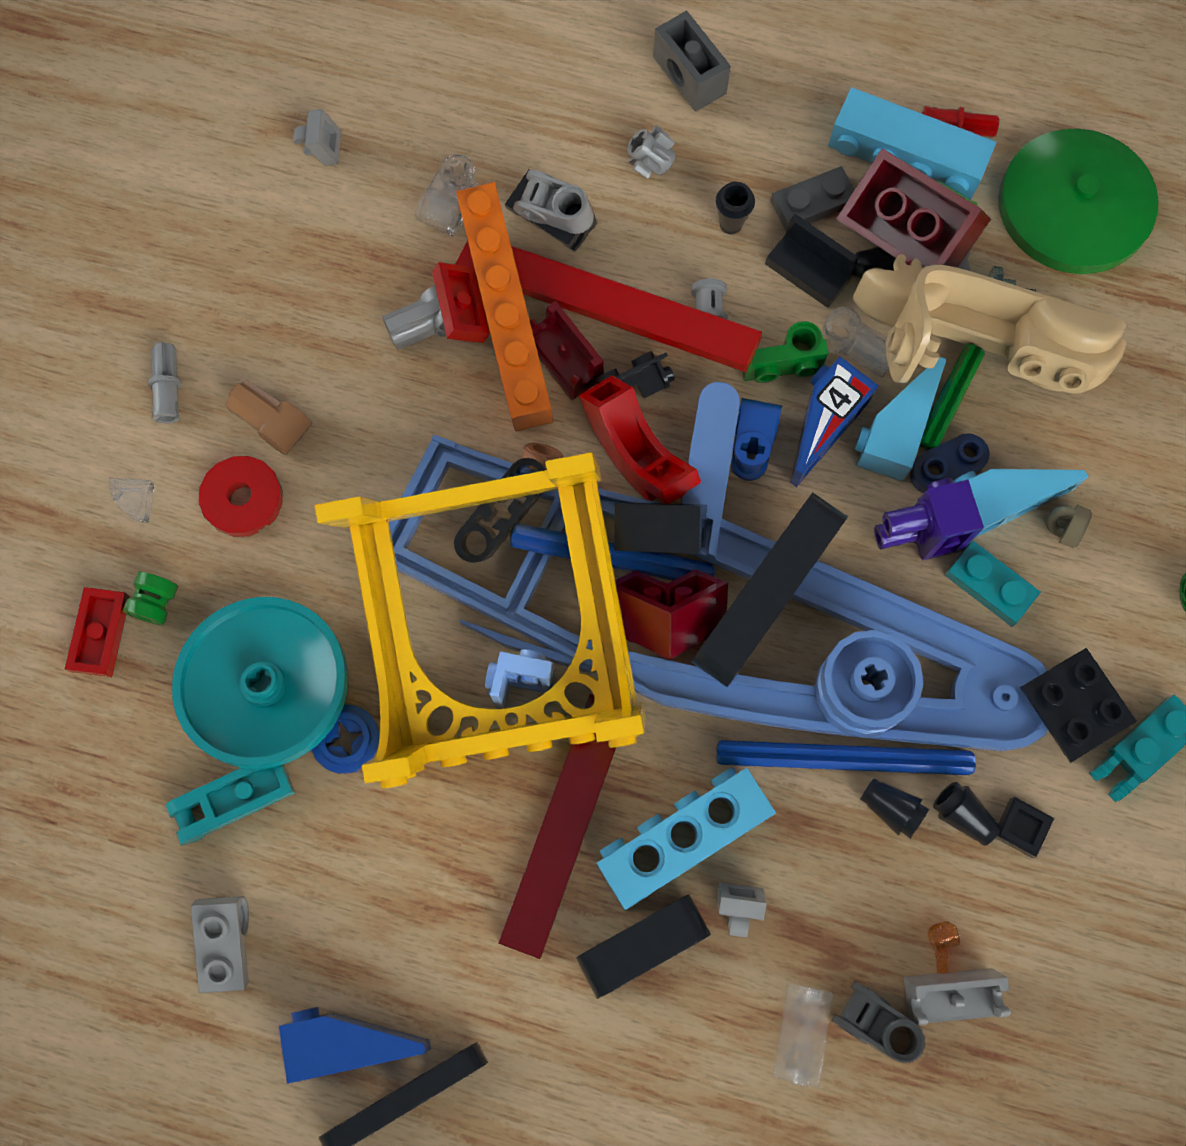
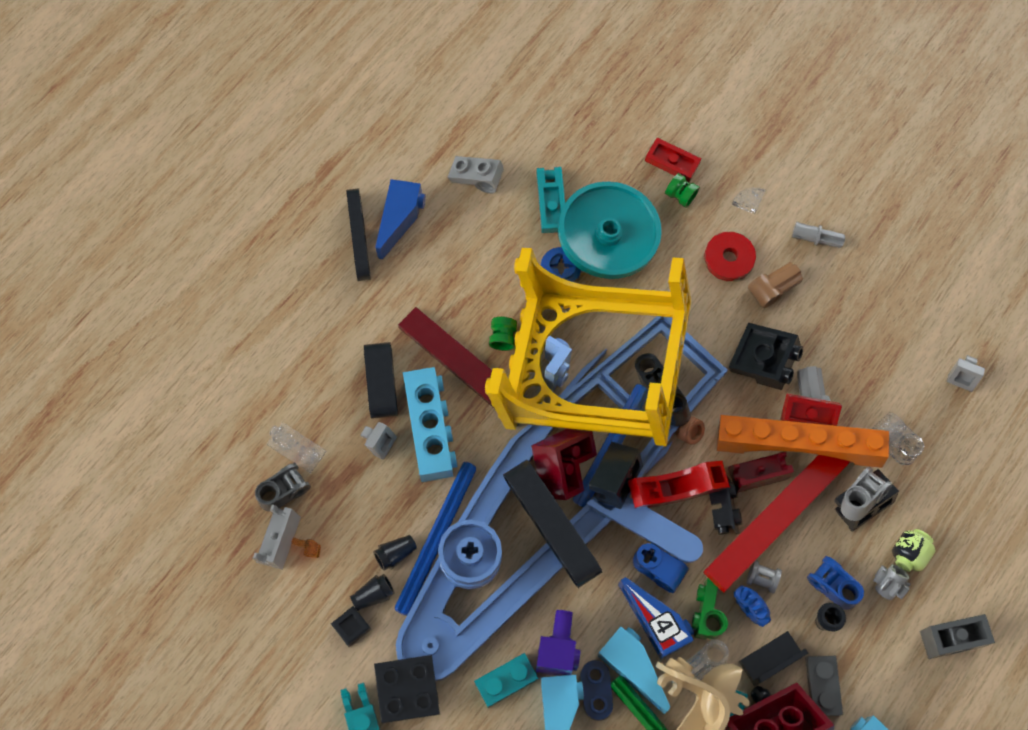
camera: 110 degrees right, 5 degrees down
none -> green wheel [489,316,517,351]
none -> black plate [729,323,803,390]
none -> blue gear [734,586,771,627]
none -> blue piece [807,556,864,610]
none -> yellowish green head [892,529,936,572]

